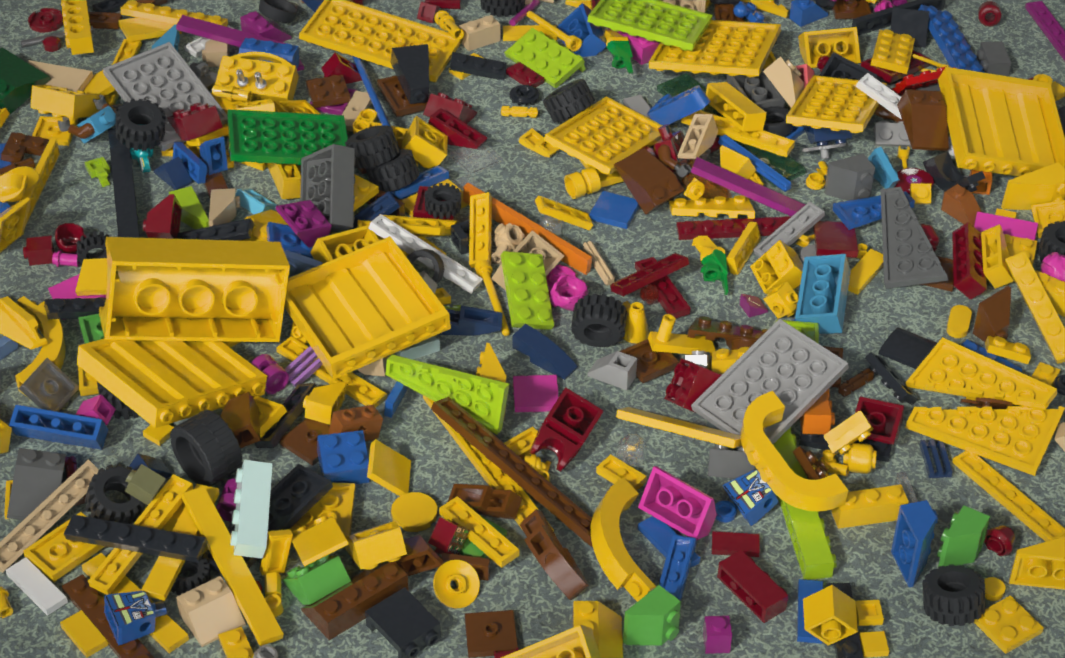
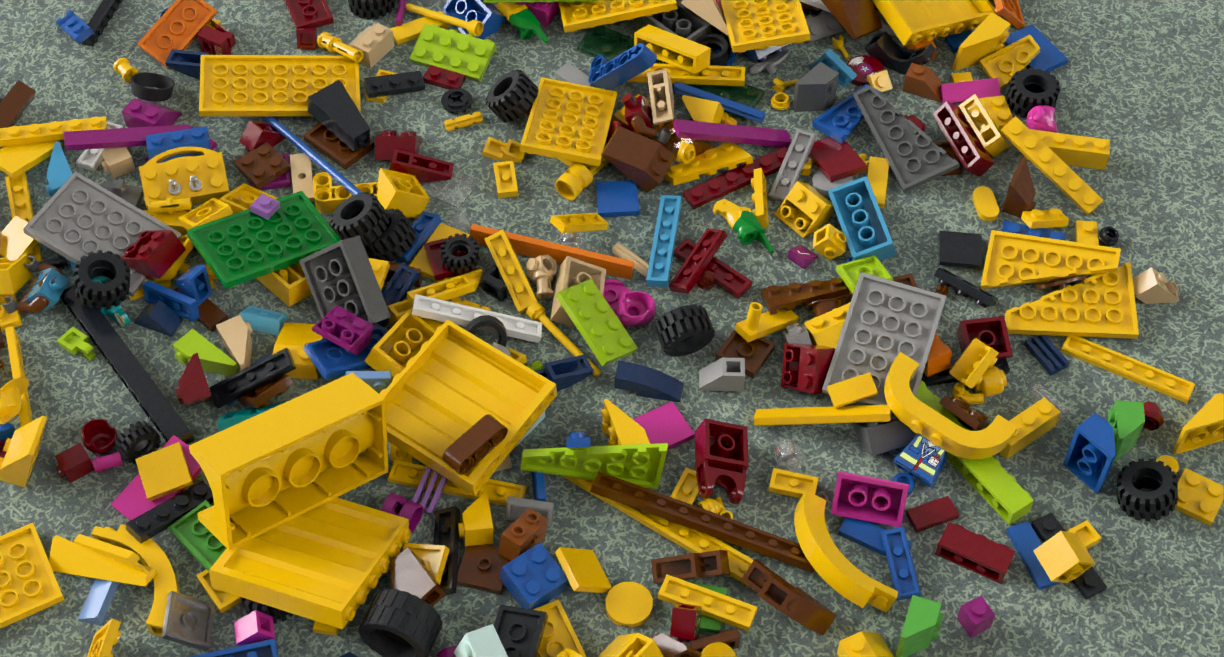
camera: 25 degrees left, 10 degrees up
yellow piece [622,301,649,344] -> none
yellow tile [859,631,889,658] -> none
none -> medium lavender plate [250,194,280,219]
none -> reddish brown beam [442,414,508,475]
none -> yellow plate [493,161,519,198]
none -> light grey tile [506,496,554,527]
none -> blue plate [565,431,591,448]
none -> dark azure plate [646,195,682,287]
none -> yellow tile [827,372,878,409]

